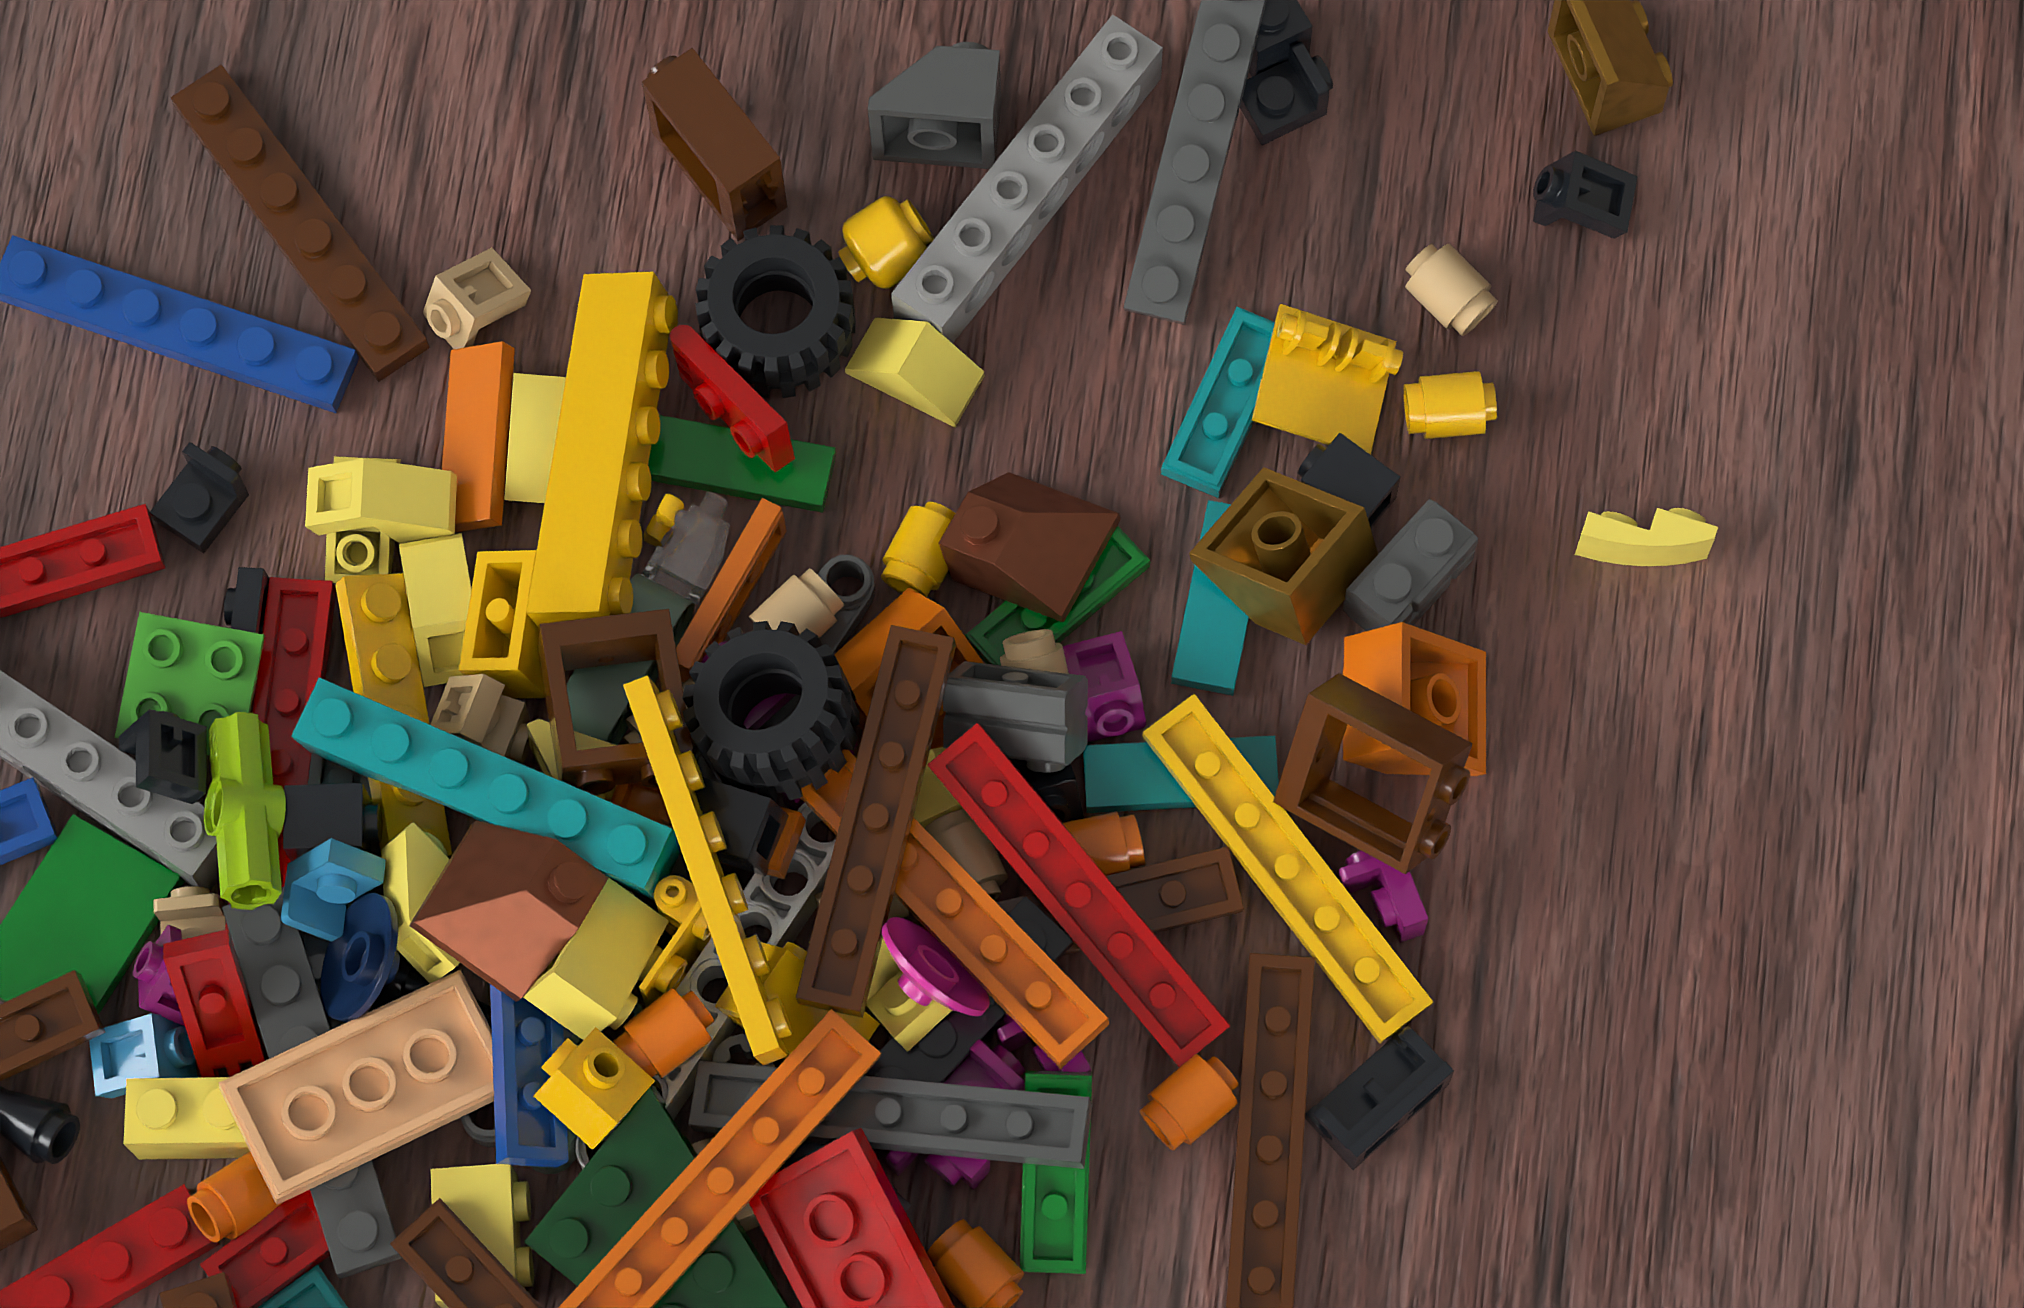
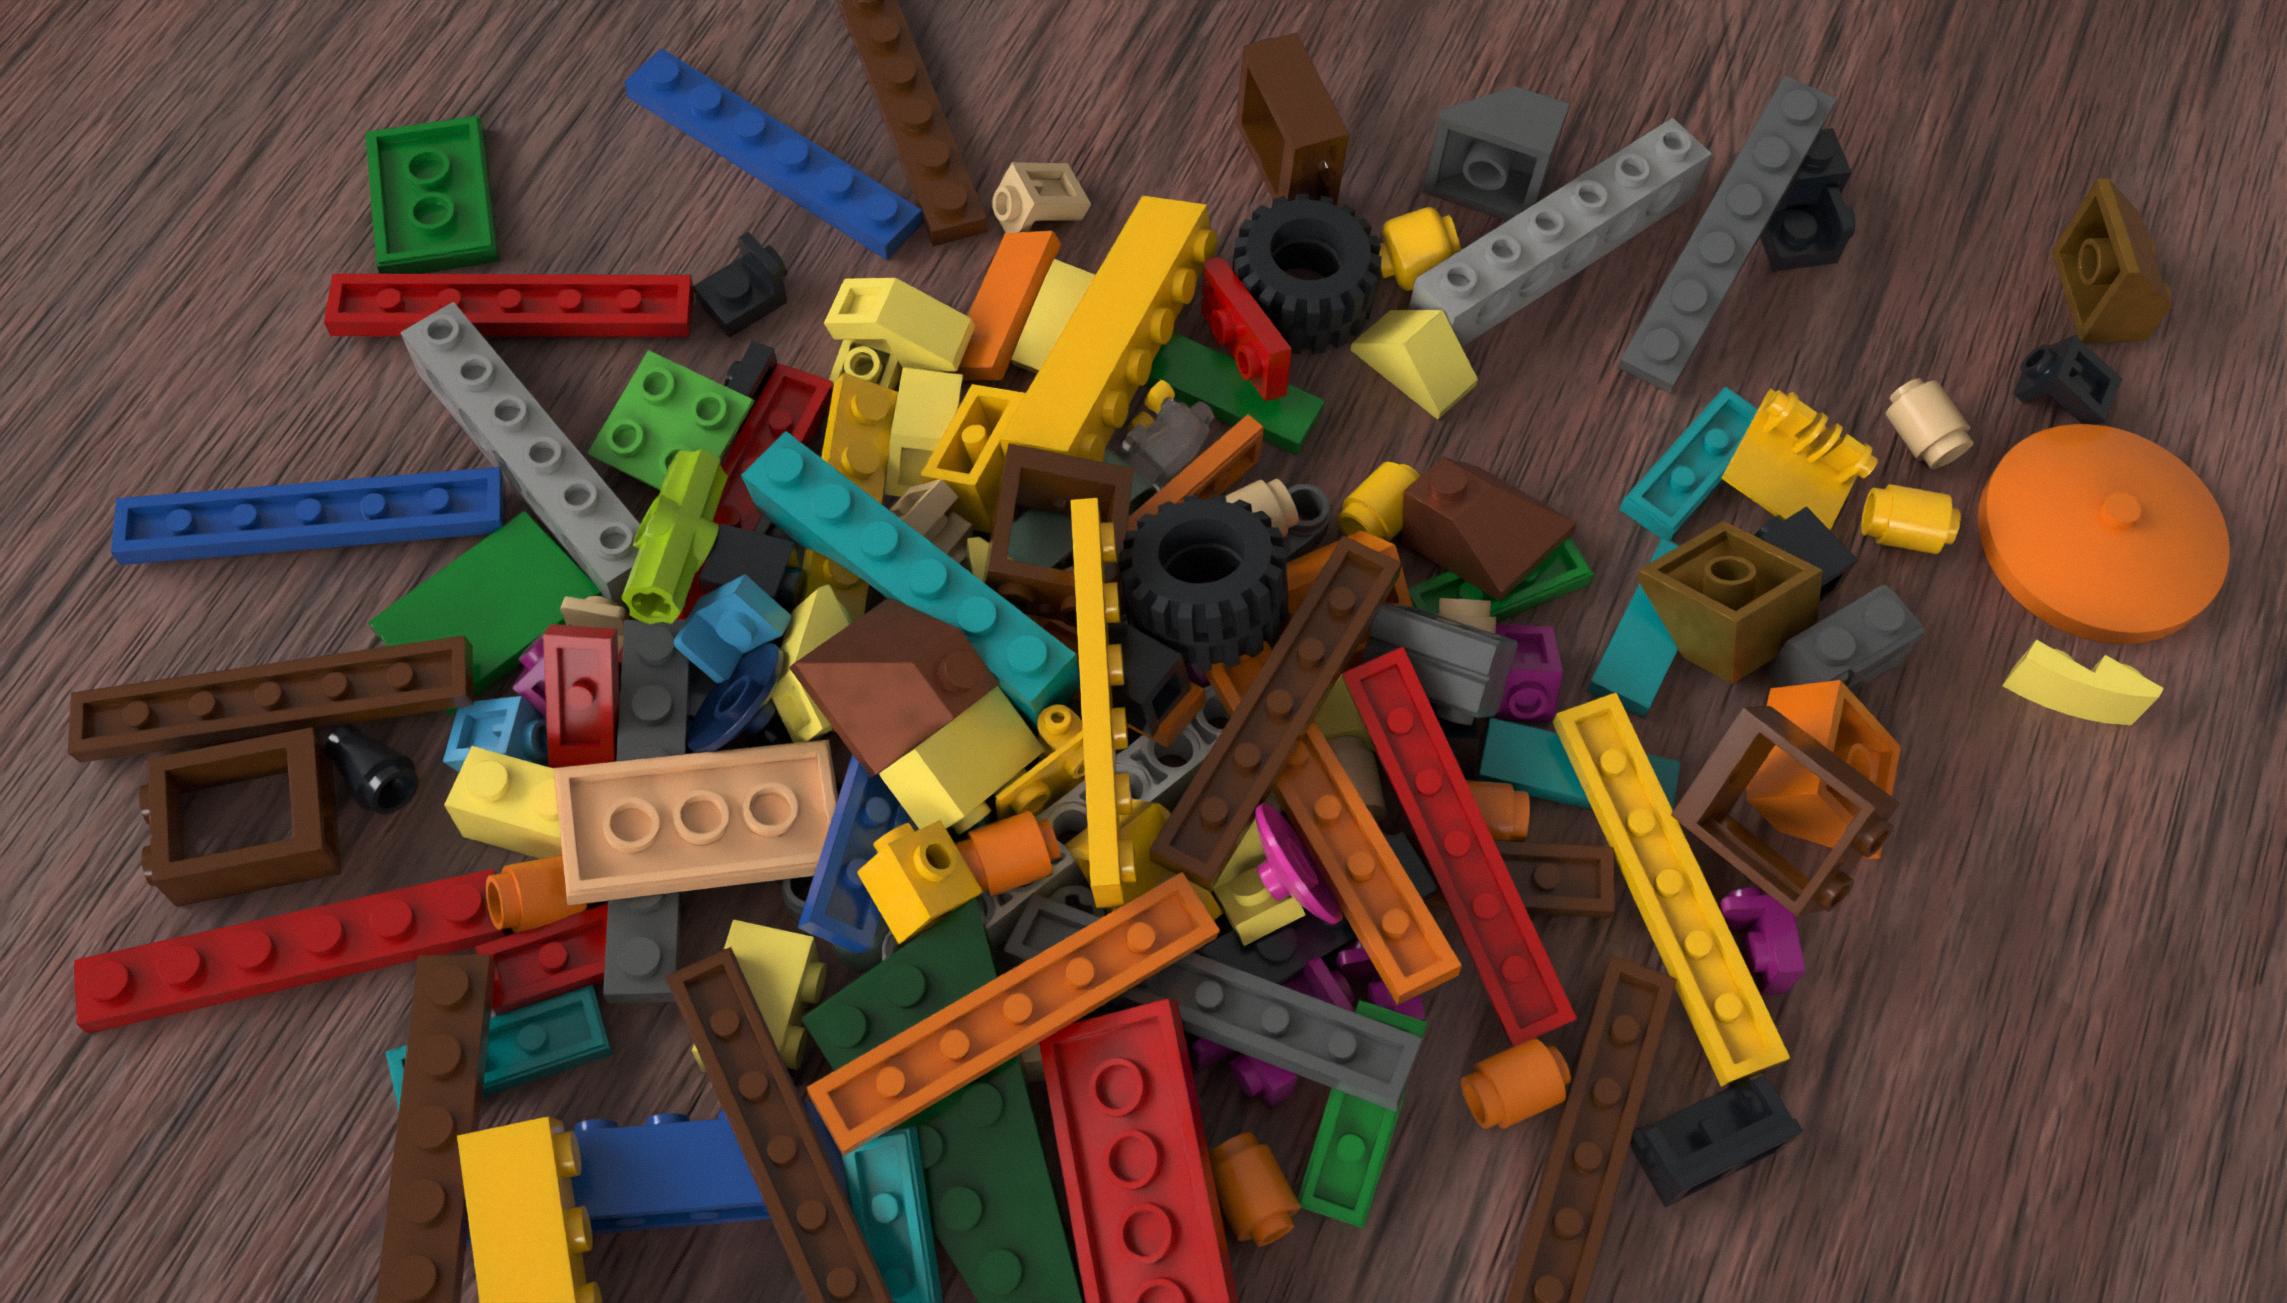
camera: 10 degrees right, 10 degrees down
black bracket [119,709,207,804] -> none
none -> orange dish [1978,424,2230,644]

